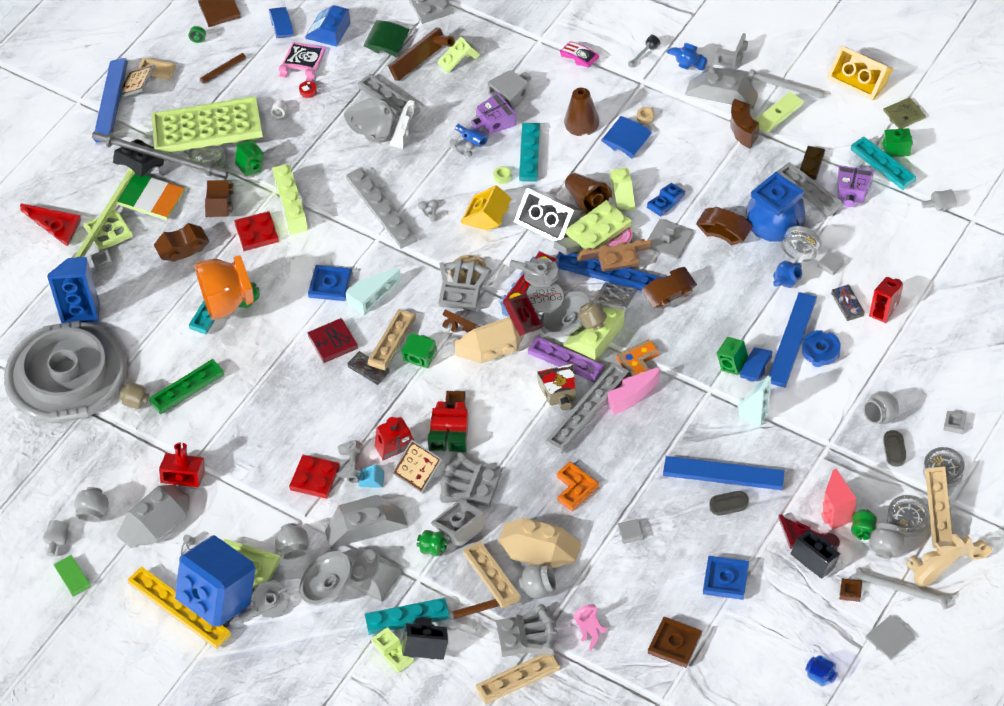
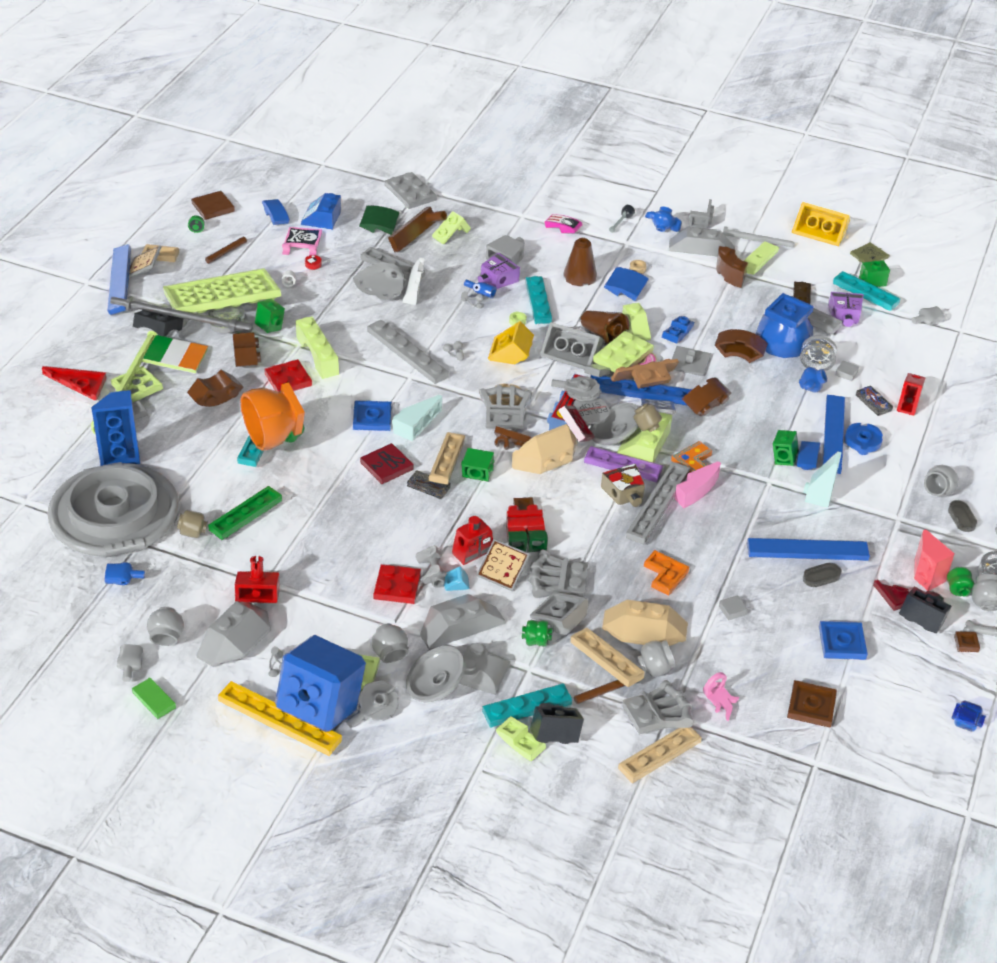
camera: 15 degrees left, 10 degrees down
none -> blue piece [105,562,145,585]

